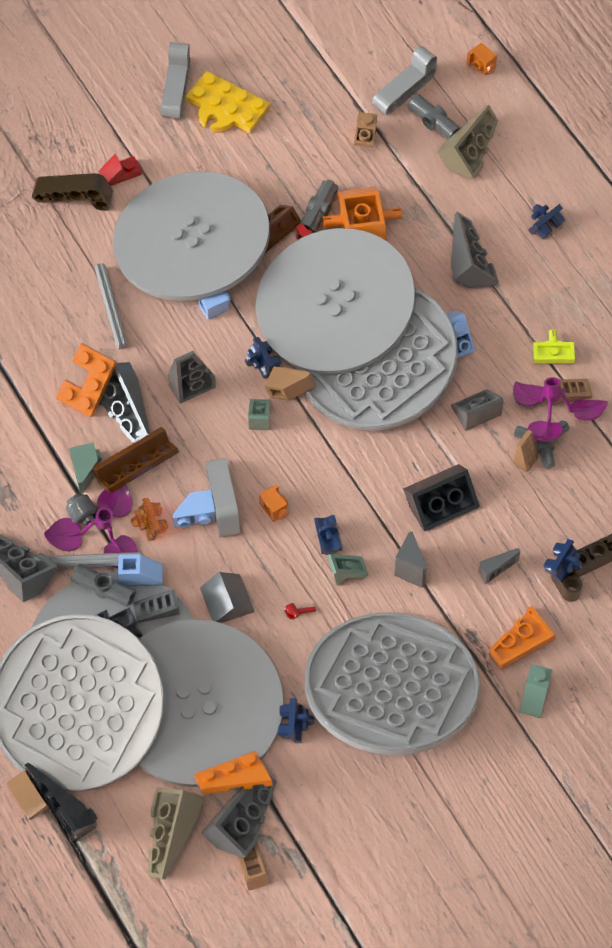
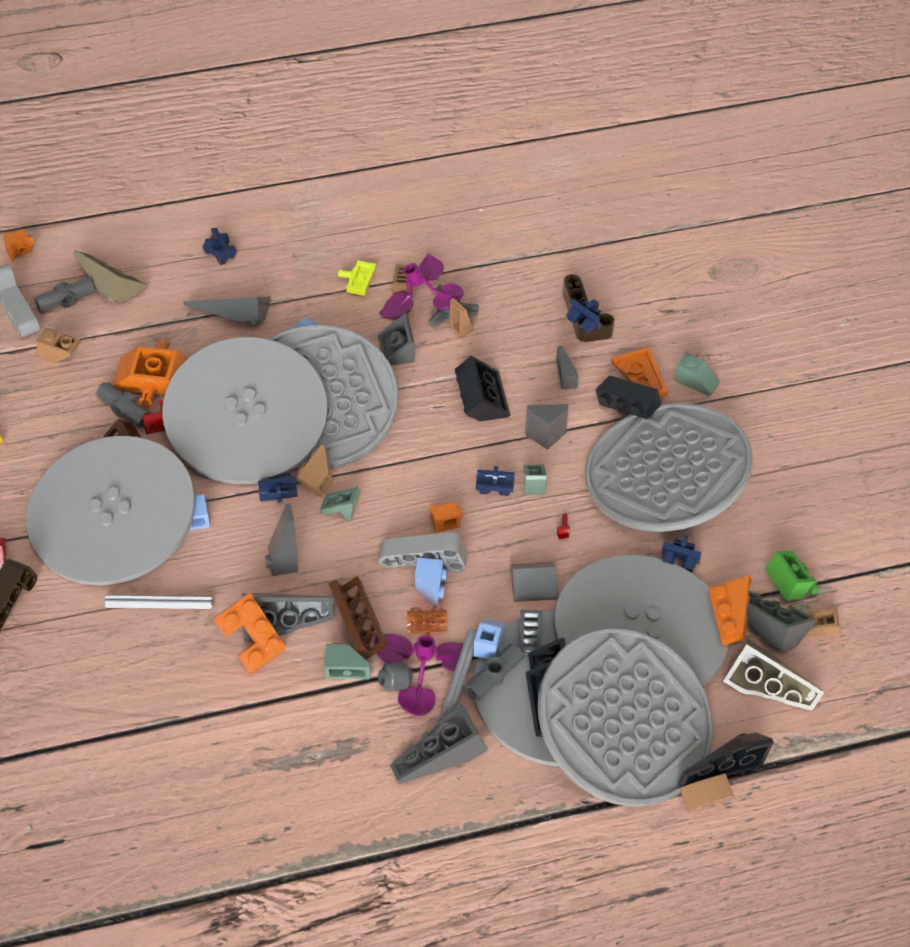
camera: 75 degrees left, 10 degrees down
none -> black brick [595,375,662,419]
none -> bright green brick [765,551,820,601]

